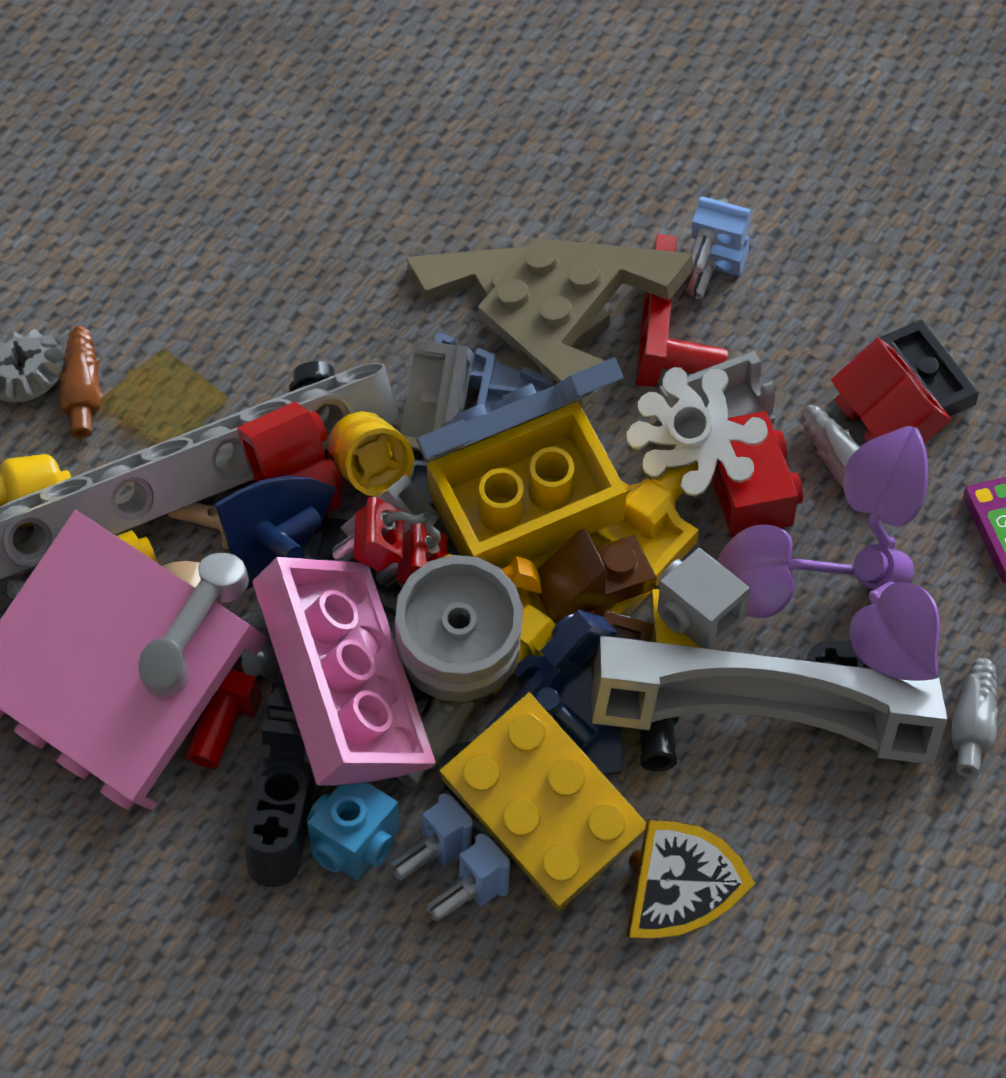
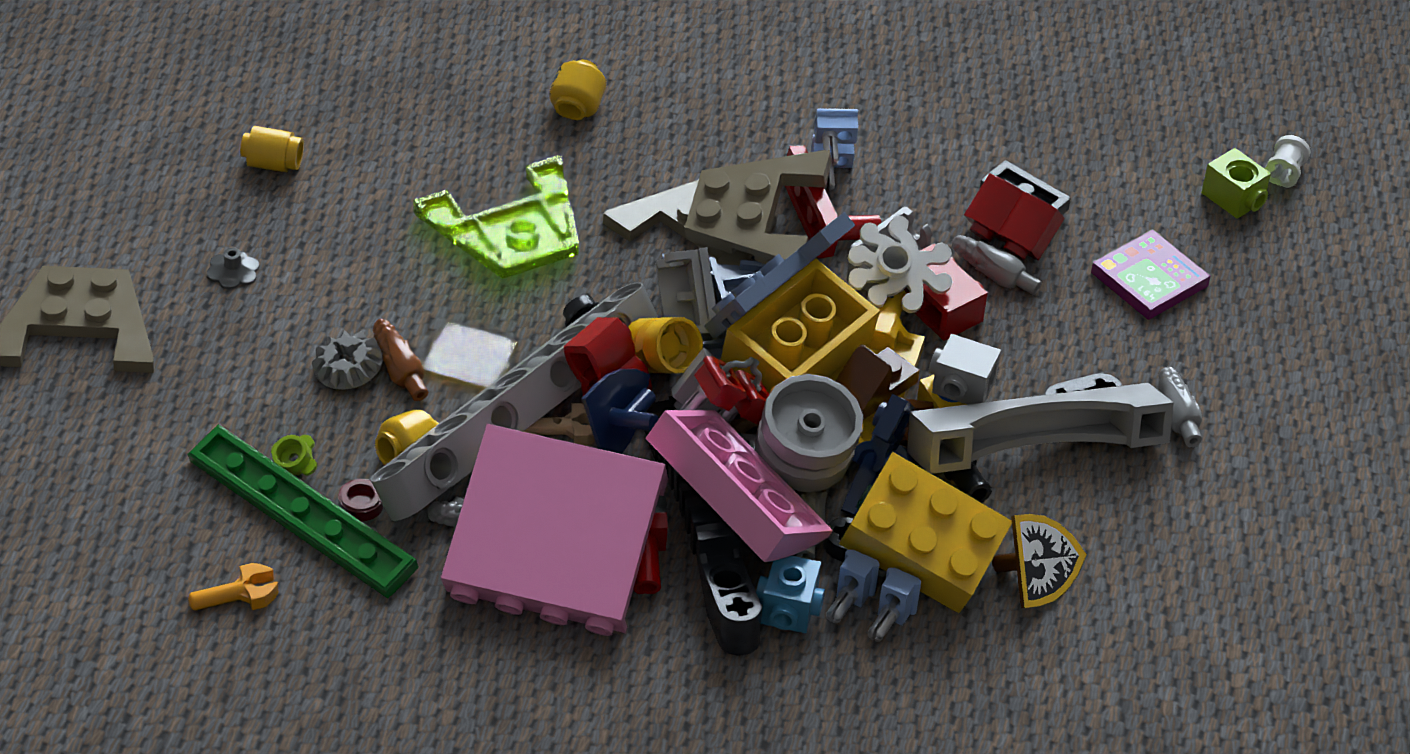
camera: 25 degrees left, 10 degrees down
light grey bar [138,553,249,697] -> none
medium lavender plant [717,426,940,681] -> none
none -> yellow brick [240,126,304,173]
none -> clear neon green wing [413,155,579,279]
none -> yellow head [549,59,607,121]

